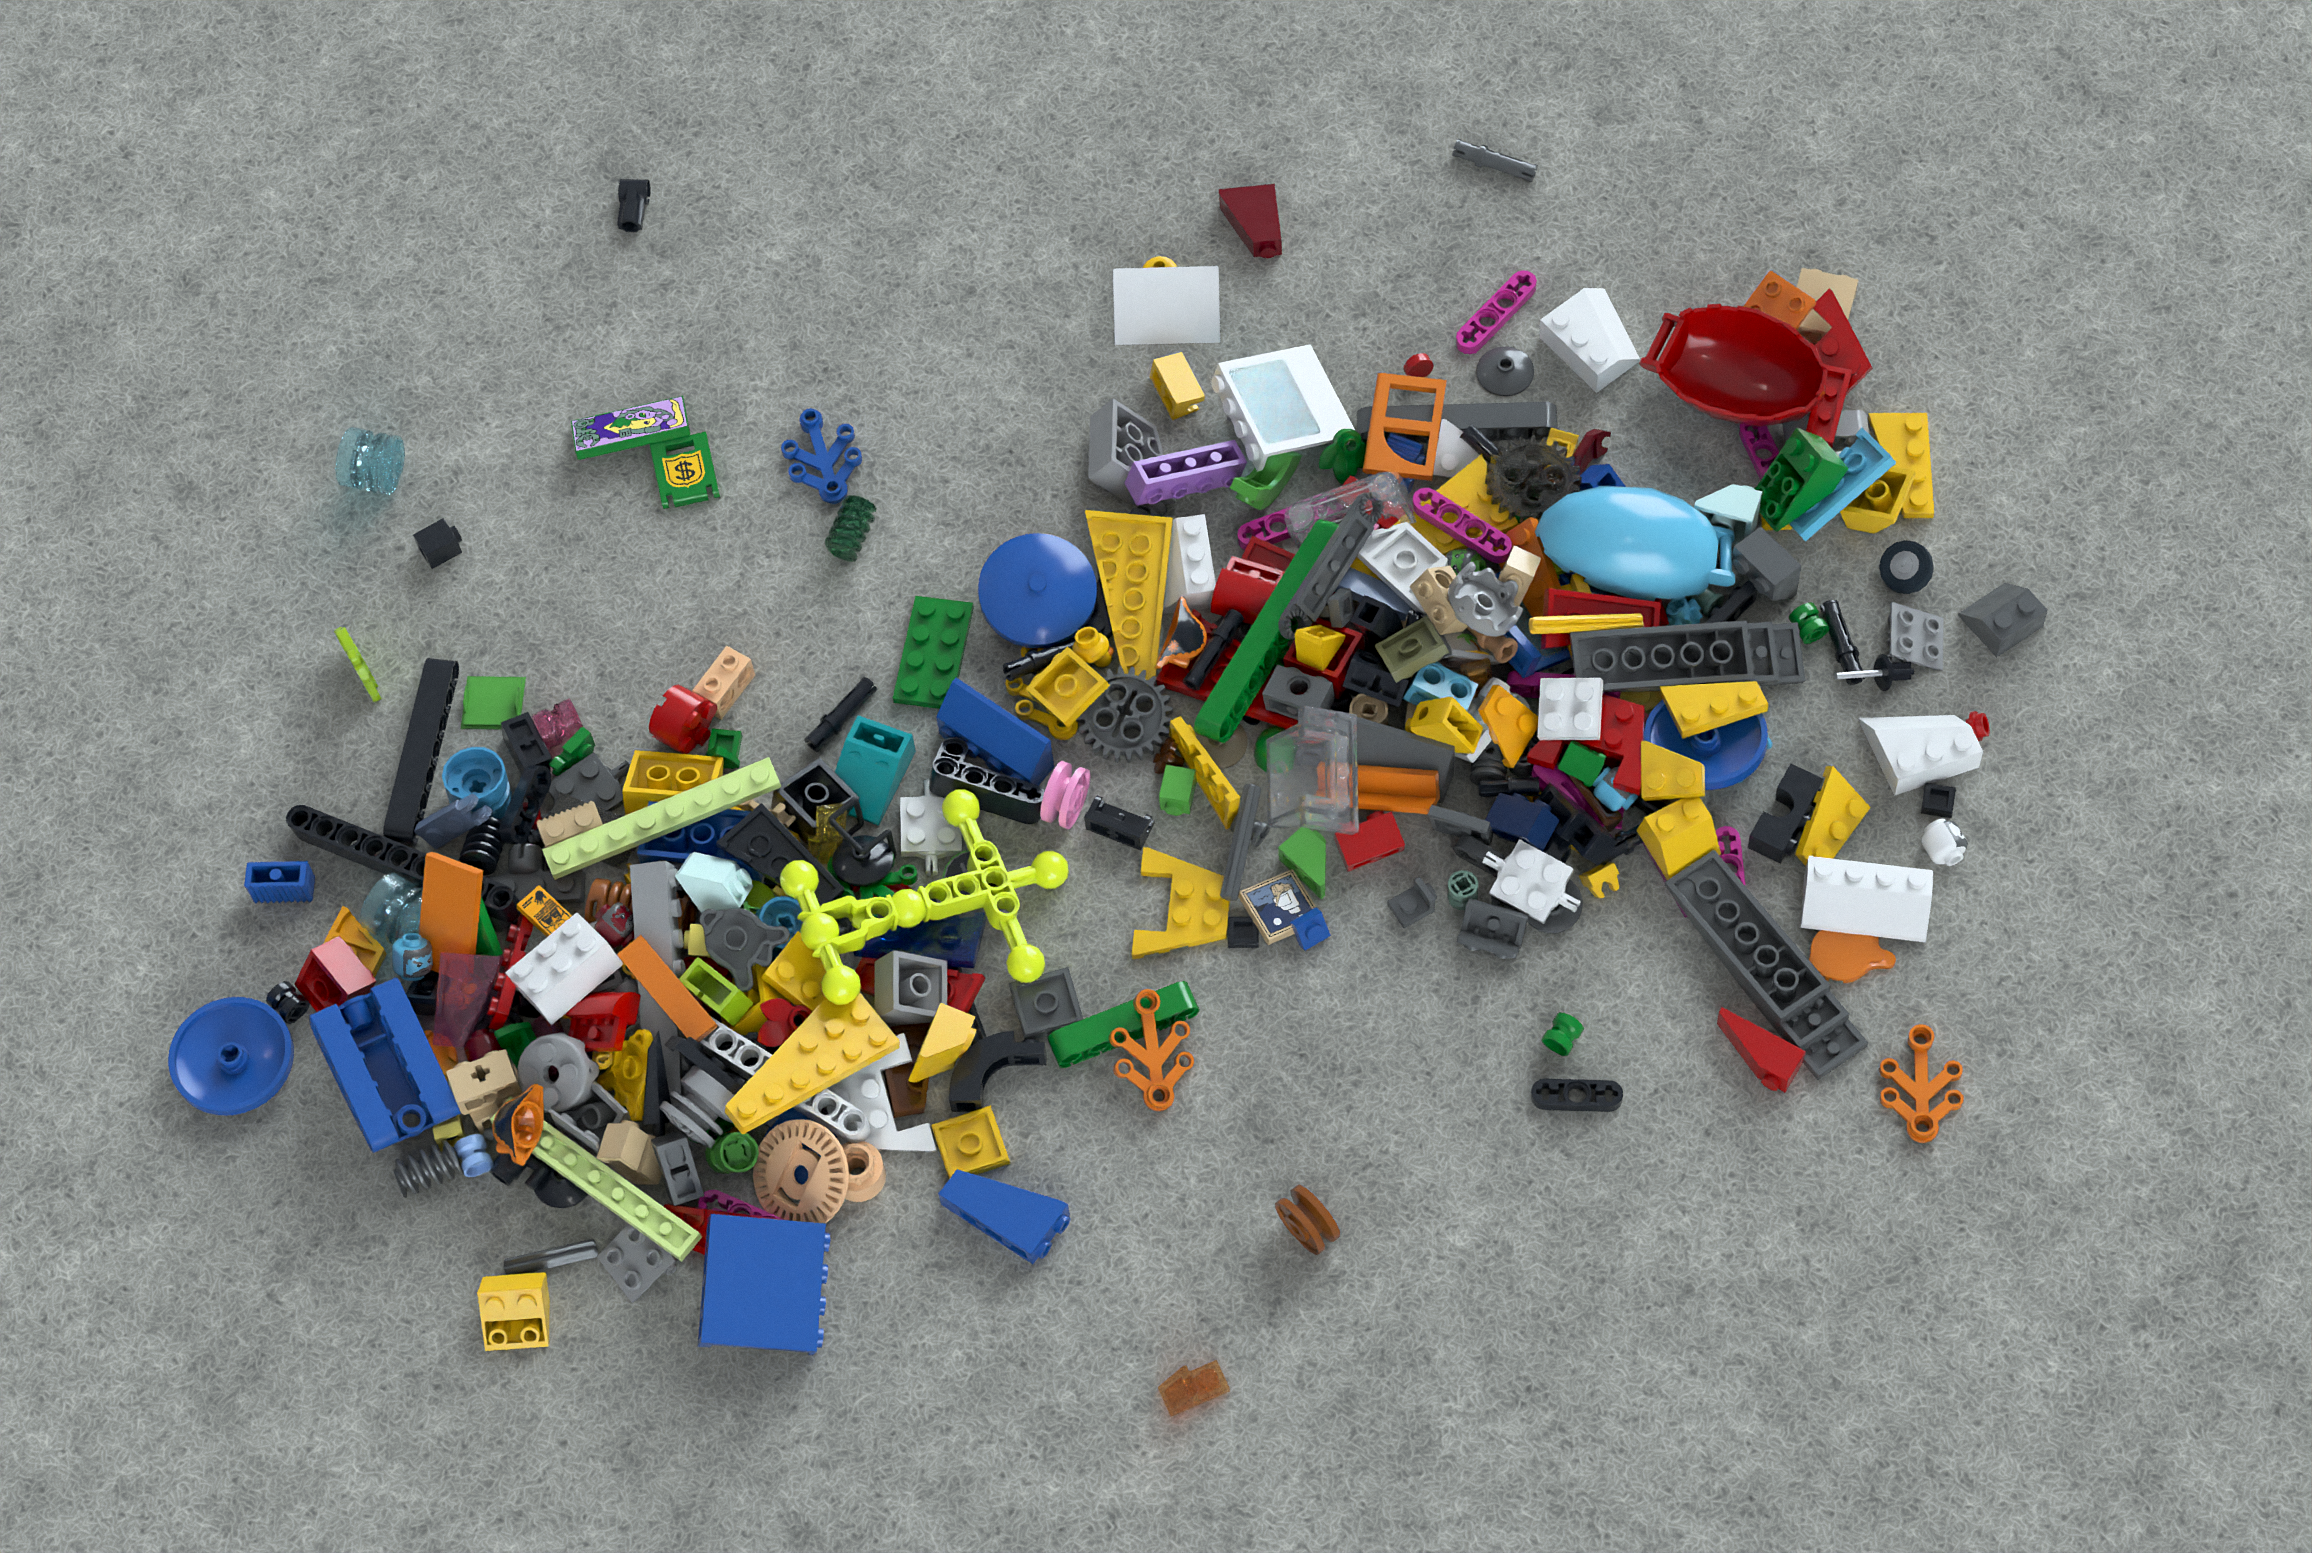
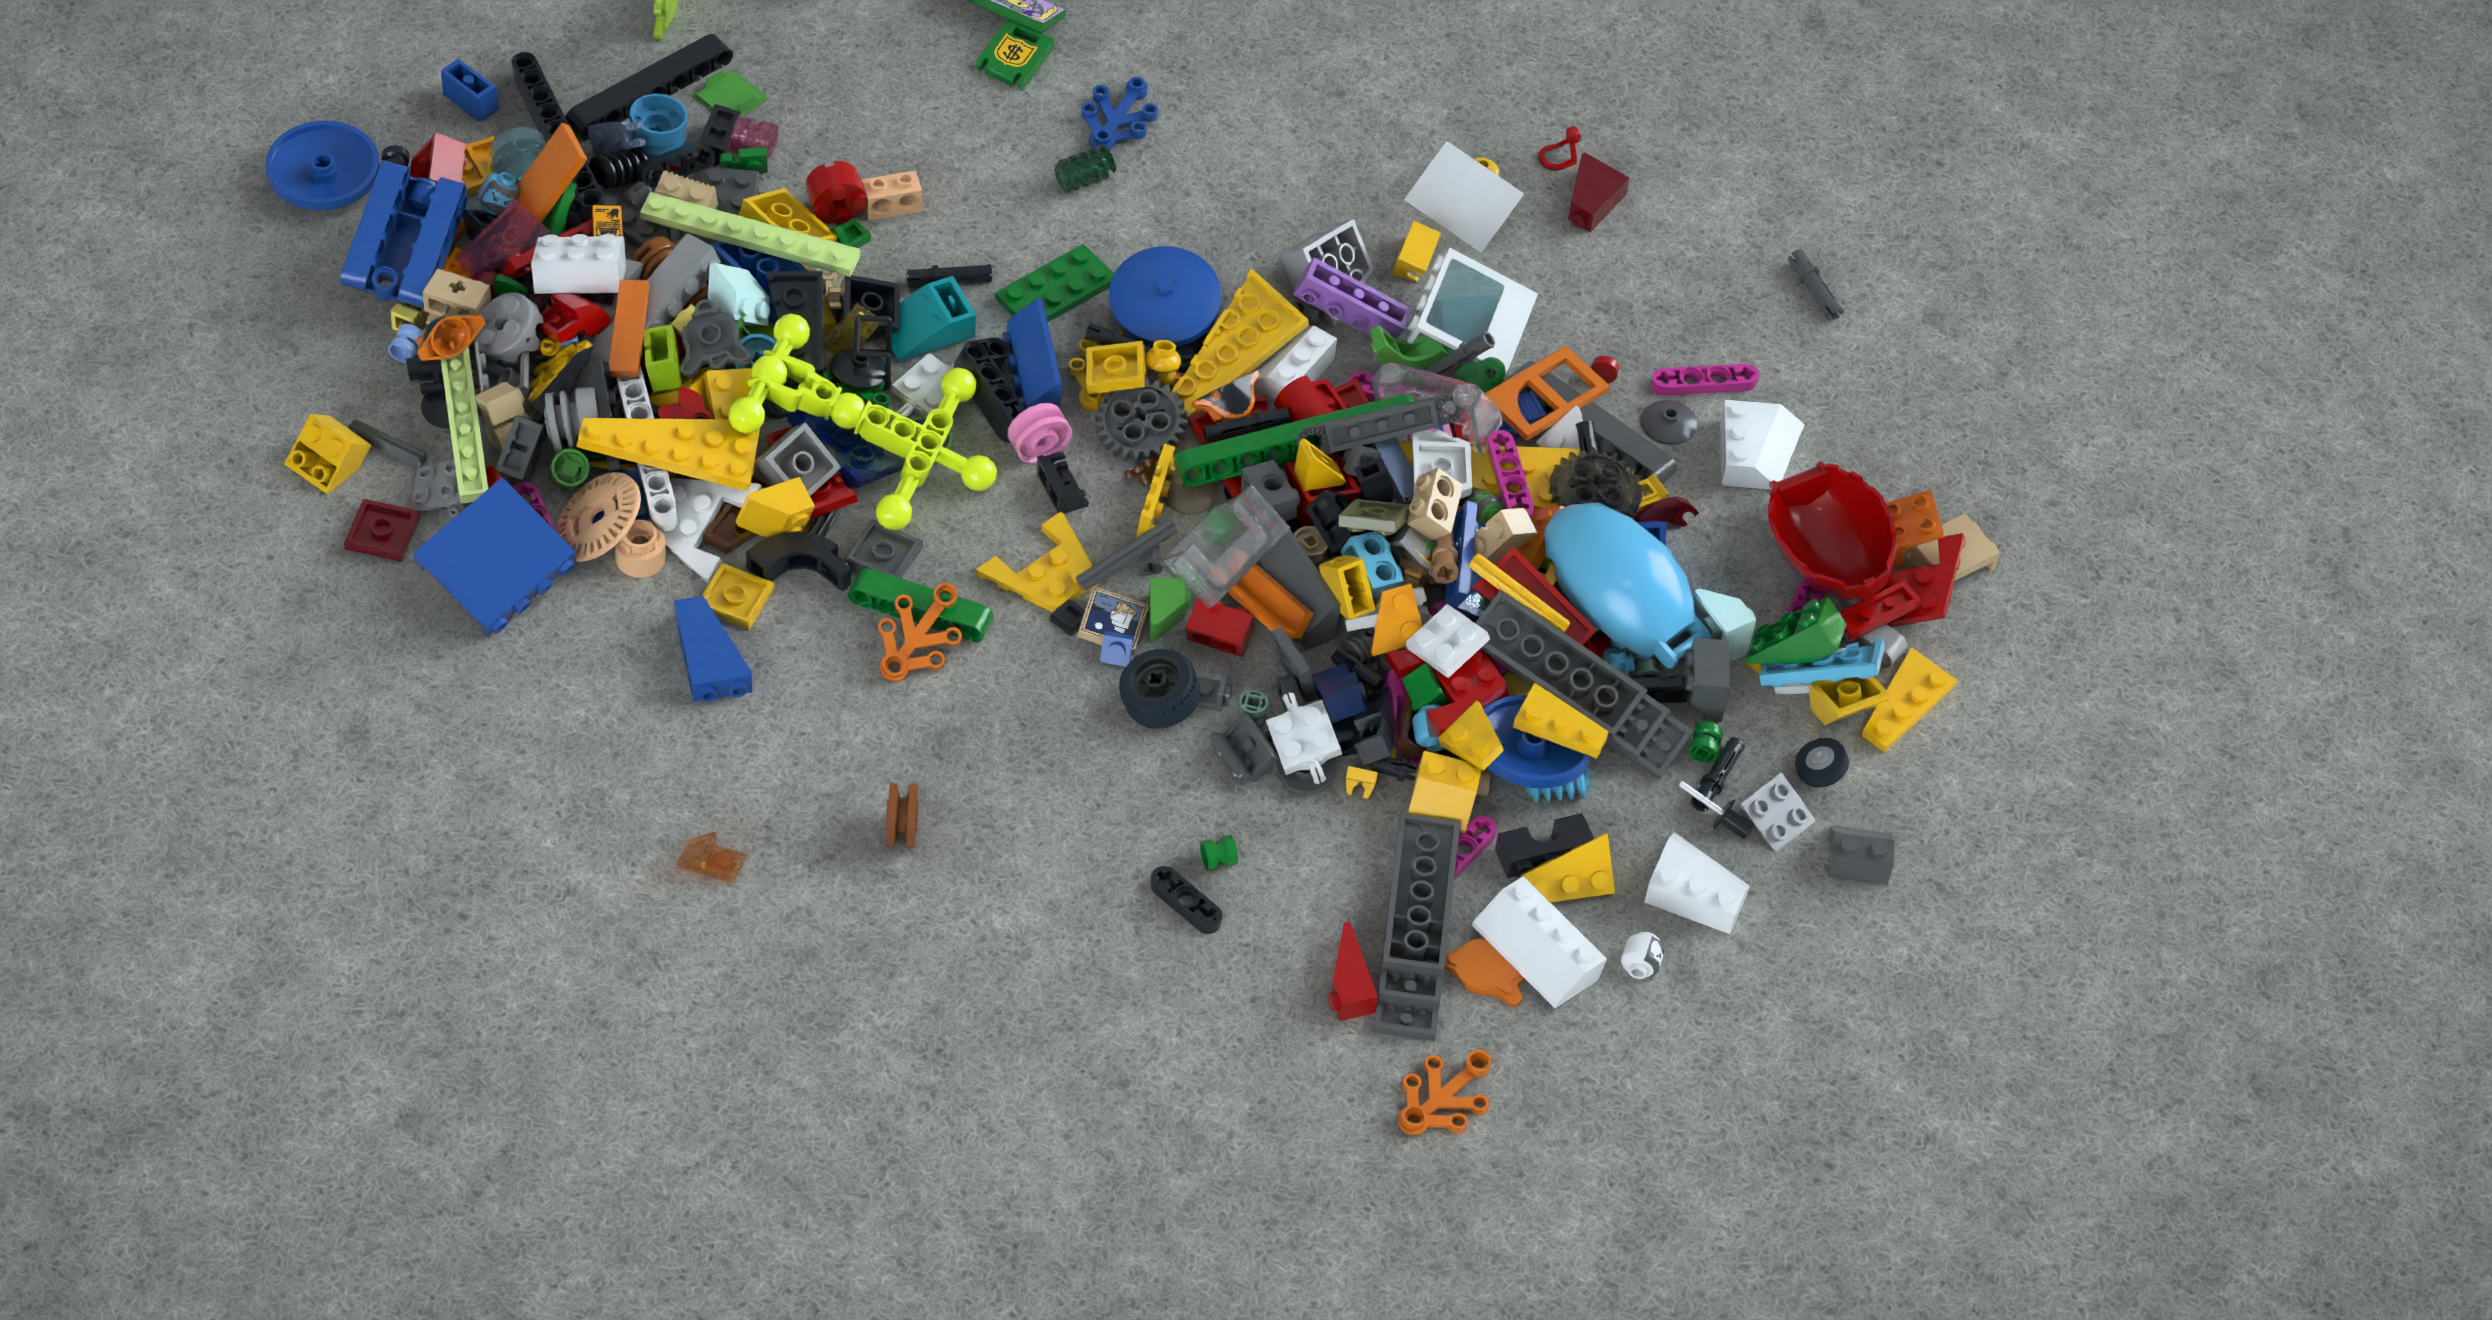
camera: 30 degrees right, 10 degrees down
dark grey piece [394,1140,464,1198] -> none
dark red head [594,902,634,948] -> none
bright green brick [1159,765,1197,816] -> none
light grey plate [1448,562,1523,637] -> none
black tile [1921,783,1956,818] -> none
red plate [1965,711,1990,741] -> none
none -> dark red plate [344,499,420,562]
none -> black wheel [1119,648,1201,729]
none -> dark grey pin [1420,331,1495,386]
none -> red piece [1538,126,1581,171]

